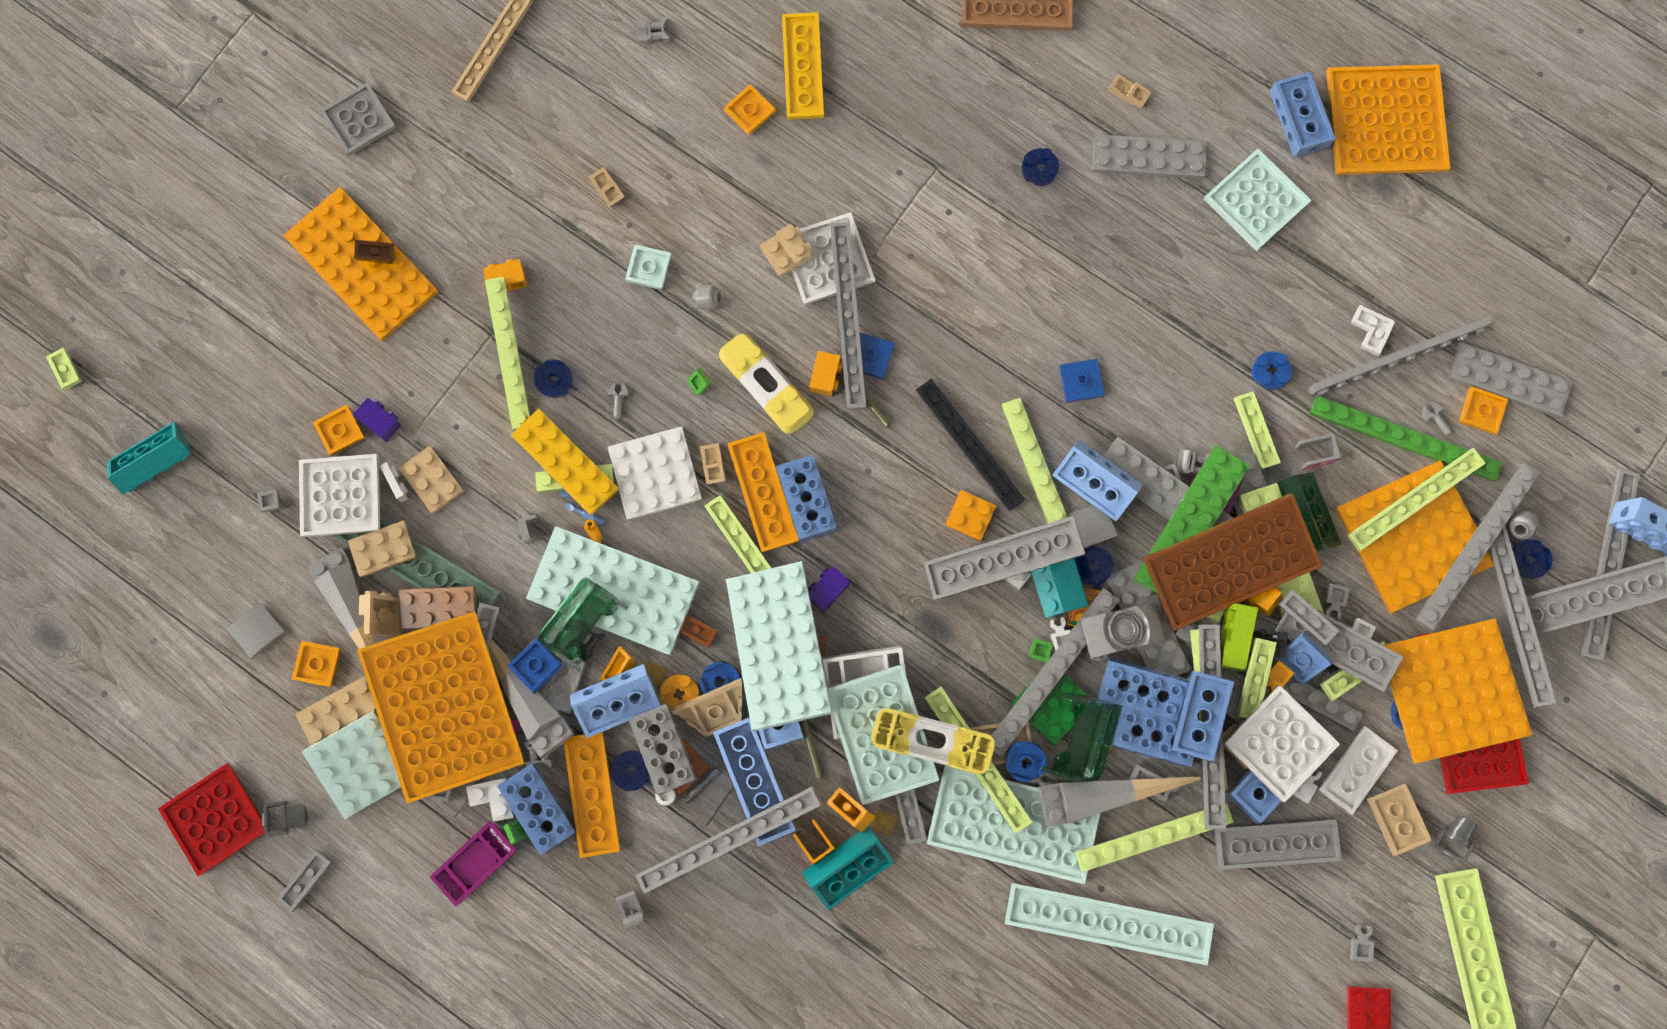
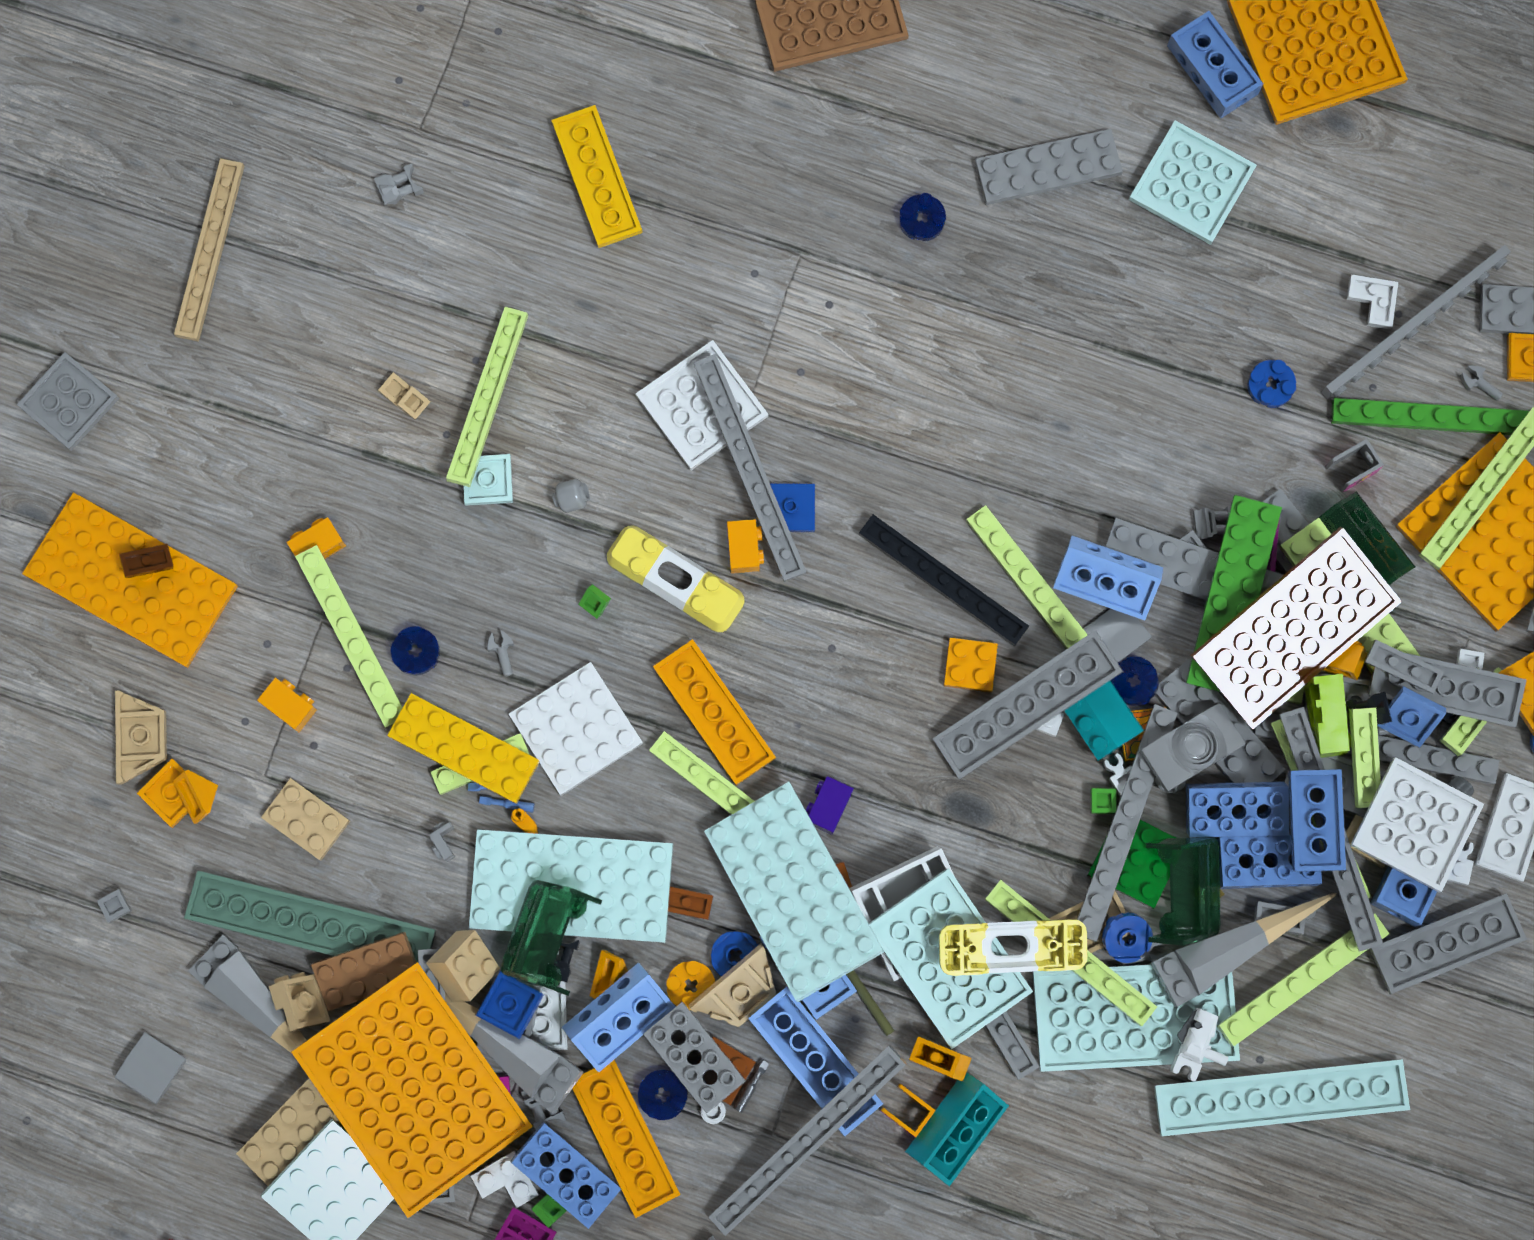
camera: 20 degrees left, 0 degrees up
light orange plate [292,641,342,687] -> none
white plate [299,454,381,537] -> none
tan plate [348,520,417,578] -> none
dark purple brick [352,397,401,442] -> none
white plate [380,462,408,502] -> none
clear yellow tile [646,661,667,687] -> none
tan slope [700,443,726,485] -> none
light orange plate [723,84,776,136] -> none
tan plate [760,223,813,278] -> none
medium blue brick [776,455,837,543] -> none
olive piece [865,392,891,428] -> none
clear yellow tile [871,810,897,836] -> none
blue plate [1059,359,1105,403] -> none
tan slope [1107,74,1151,108] -> none
yellowish green plate [1234,391,1281,470] -> none
light orange plate [1267,660,1294,696] -> none
light grey plate [1324,583,1350,620] -> none
none -> tan wing [115,691,167,785]
none -> light orange slope [173,770,218,824]
none -> light orange brick [257,677,317,733]
none -> tan brick [426,930,500,1002]
none -> yellowish green plate [446,307,528,487]
none -> white piece [1170,1008,1229,1082]

